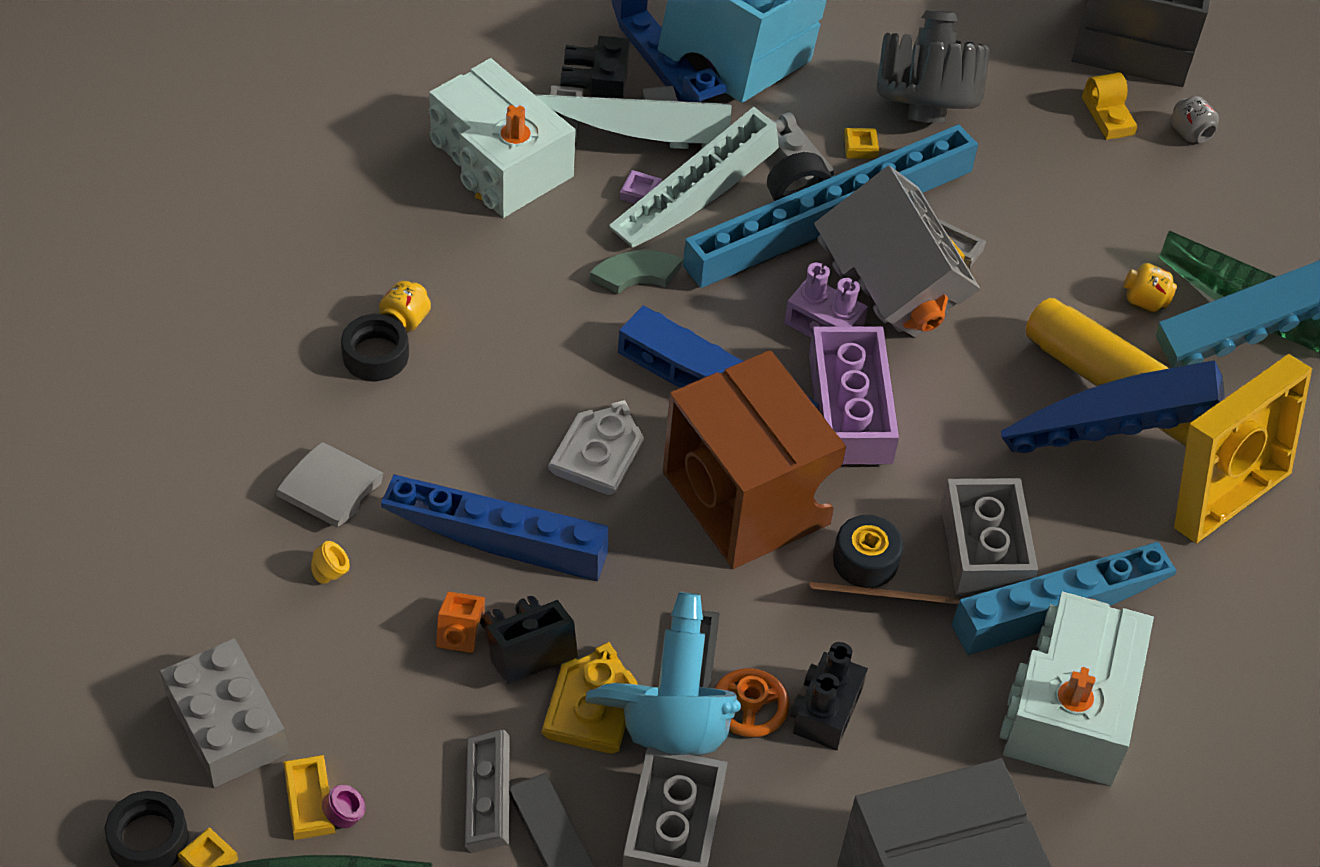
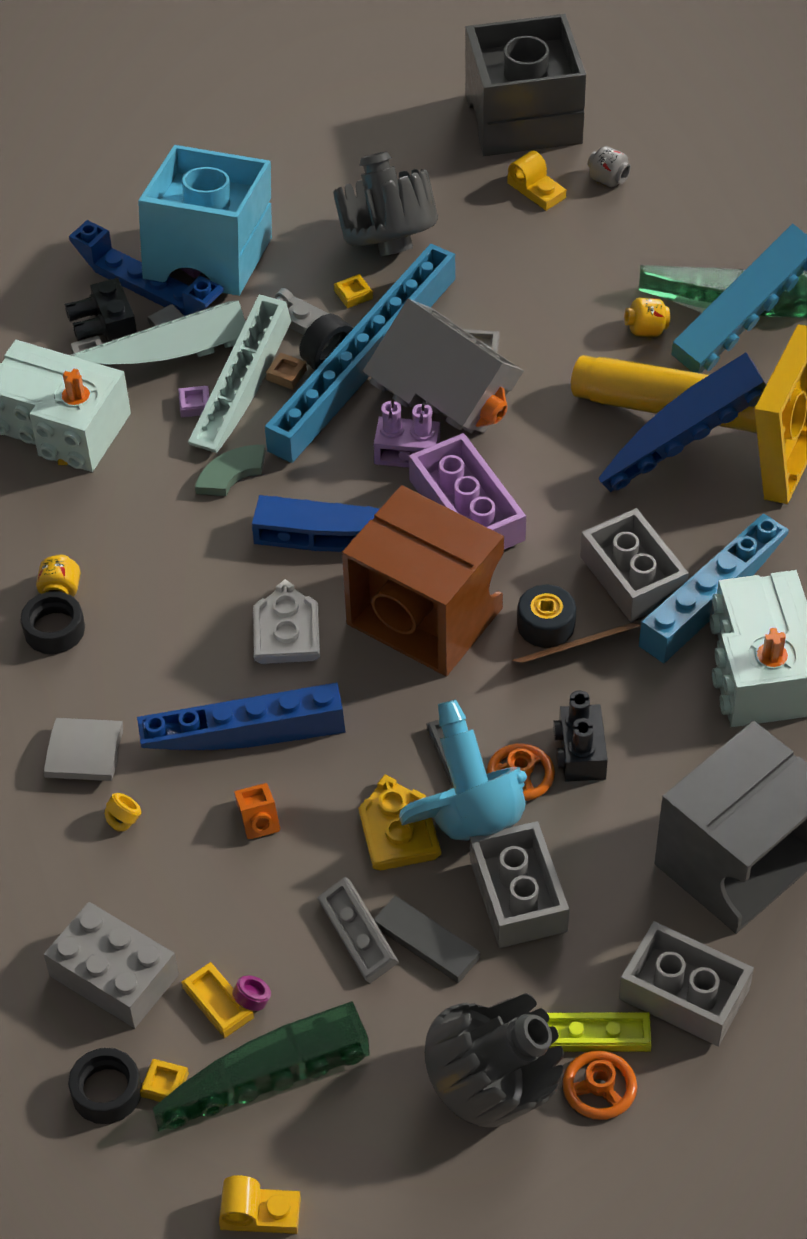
camera: 20 degrees left, 0 degrees up
black brick [480,596,578,684] -> none
none -> medium nougat plate [266,353,307,389]

